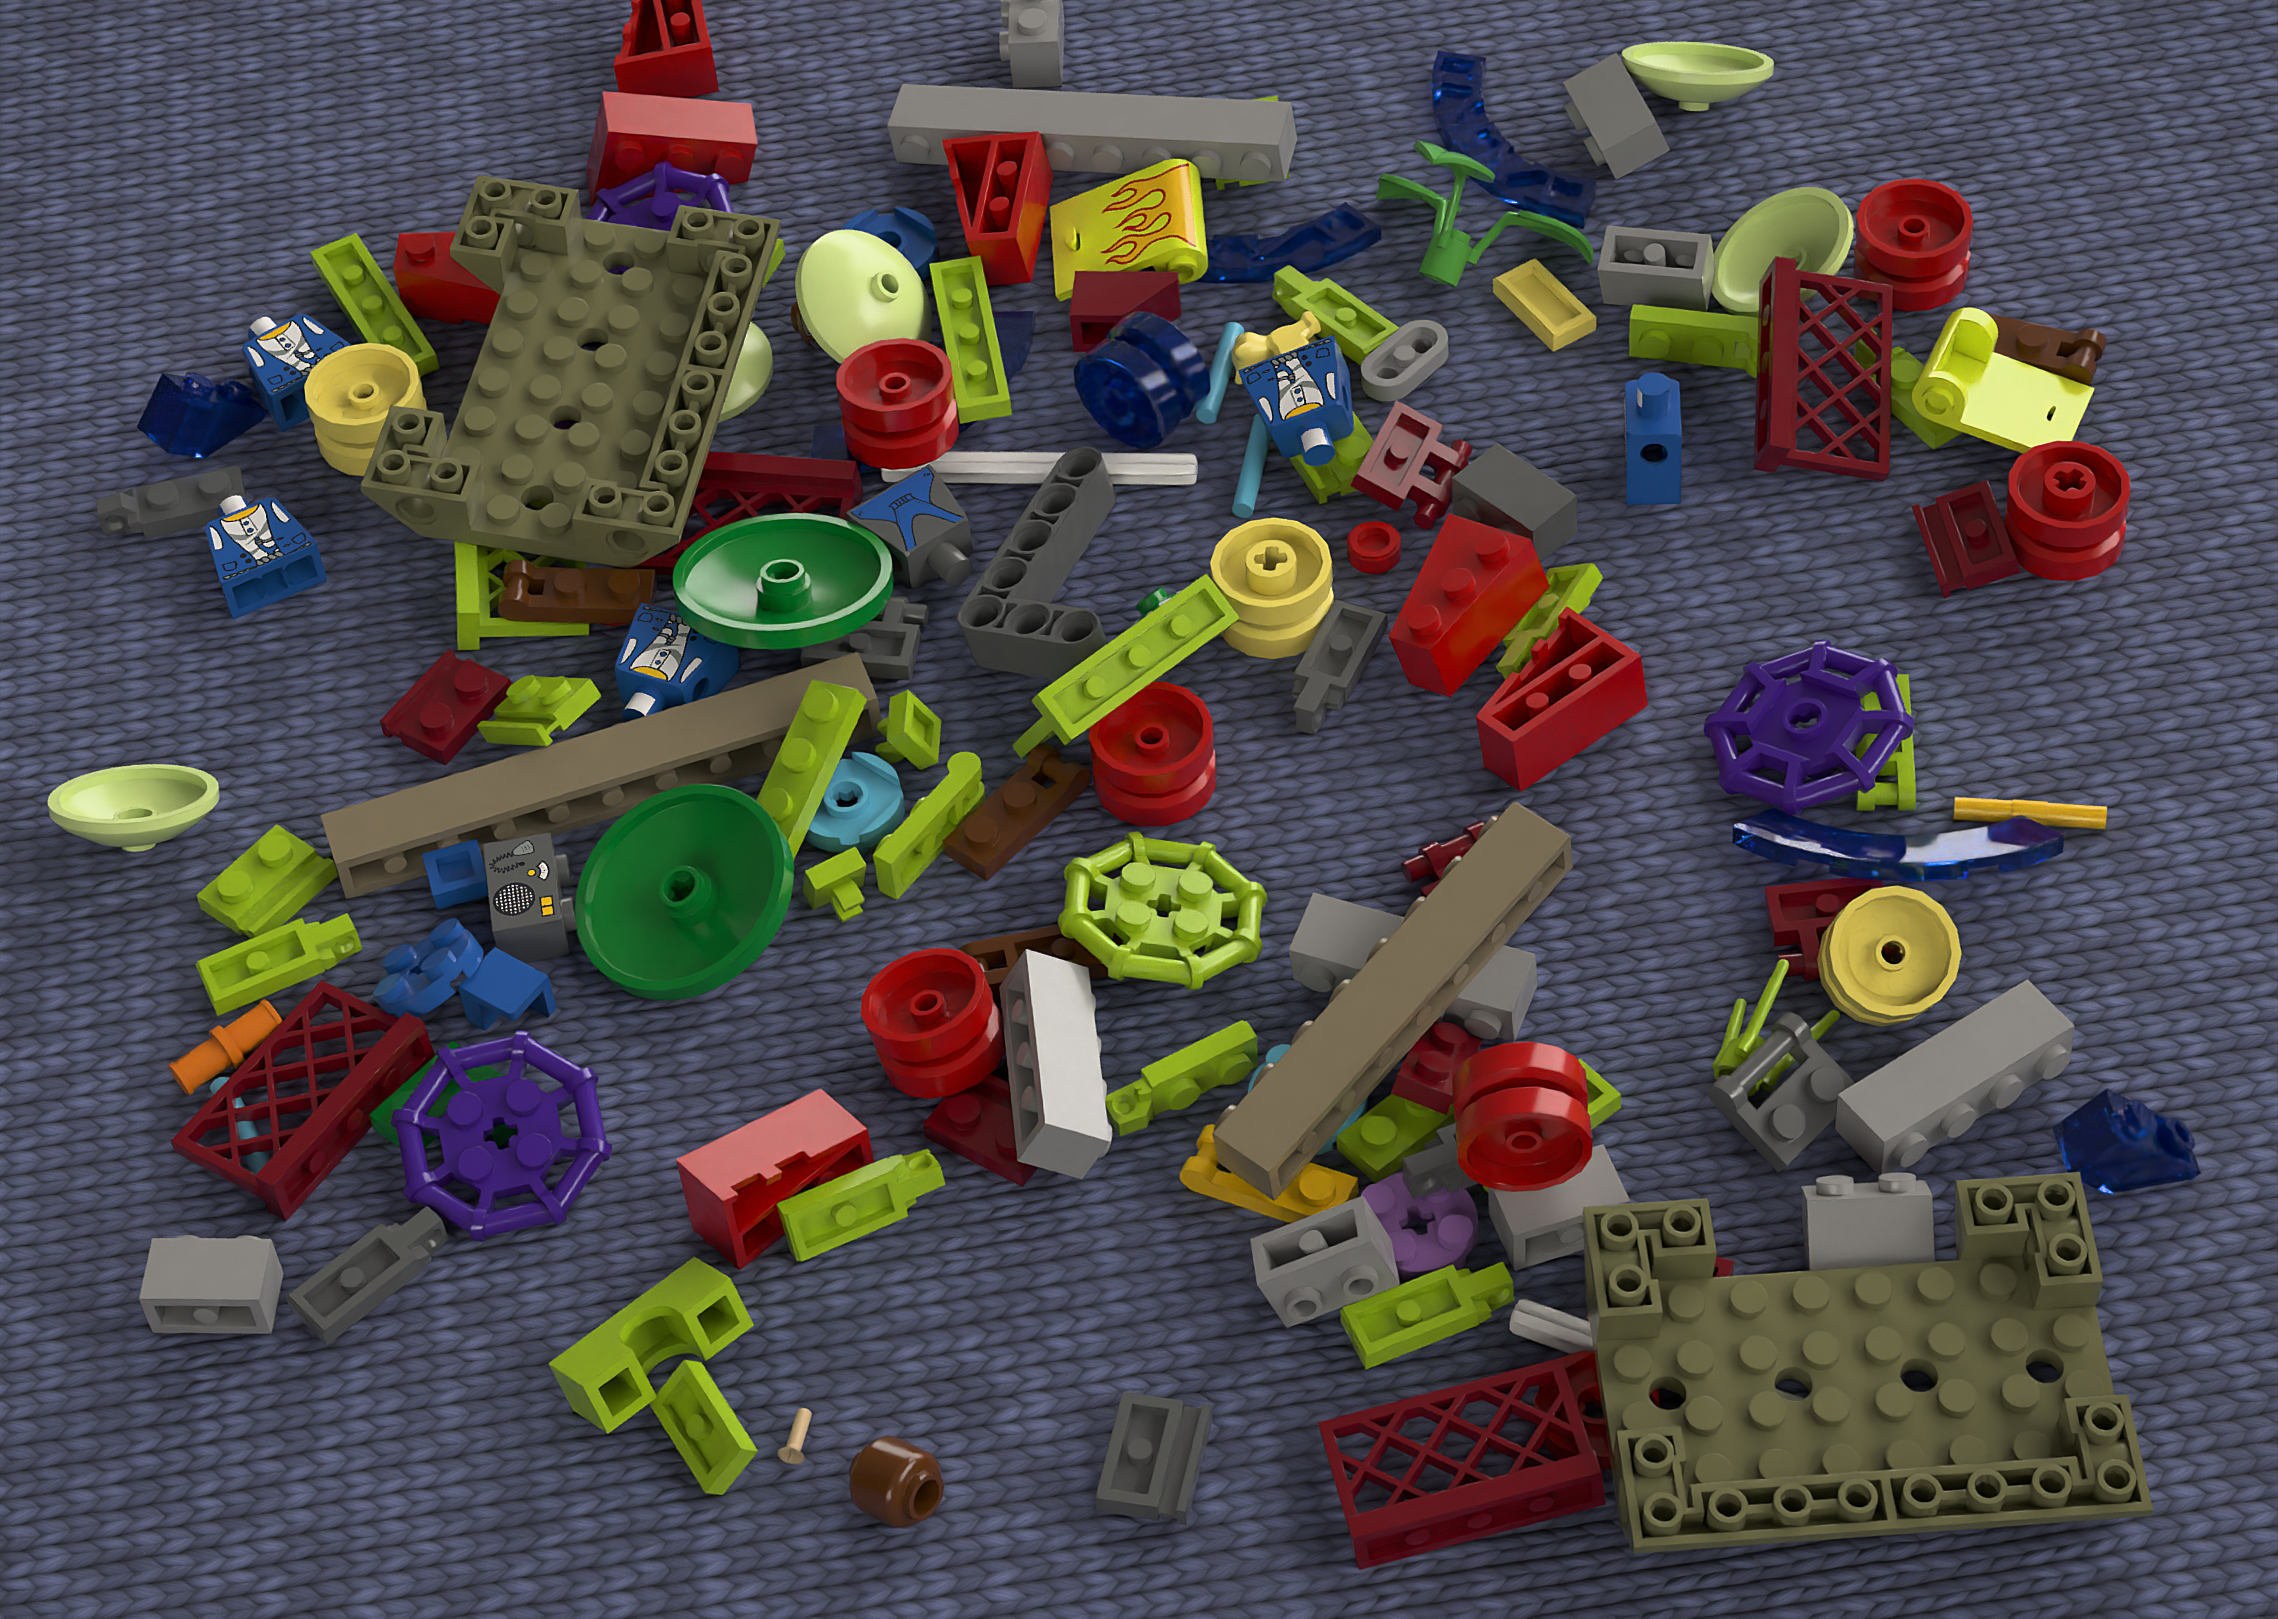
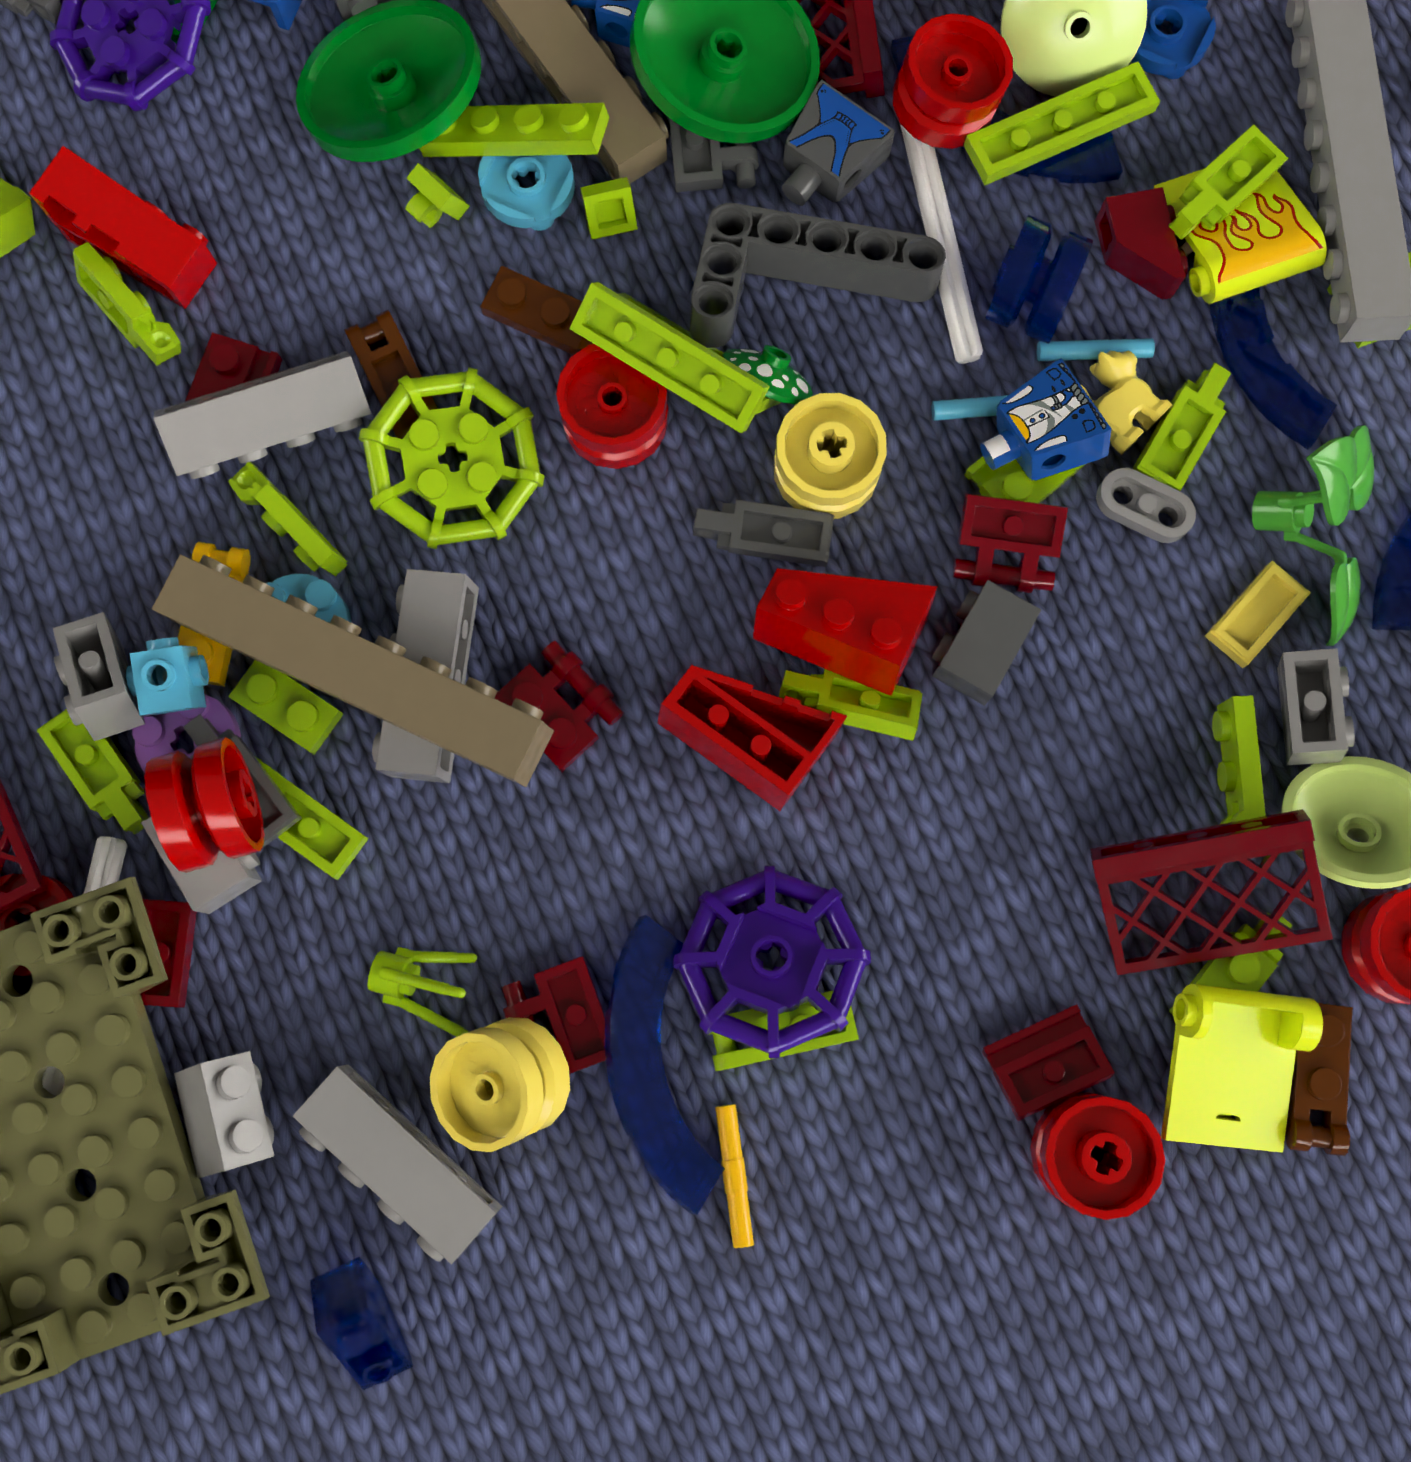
camera: 70 degrees right, 30 degrees up
red wheel [861,947,1006,1099] -> none
lime plate [873,752,986,900] -> none
red wedge [942,131,1054,286] -> none
red tile [1347,521,1401,574] -> none
dark red plate [1391,1021,1483,1115] -> none
blue torso [1624,372,1682,505] -> none
dark grey plate [1708,1012,1855,1172] -> none
none -> medium azure brick [126,637,209,716]
none -> lime hinge [1168,124,1288,240]

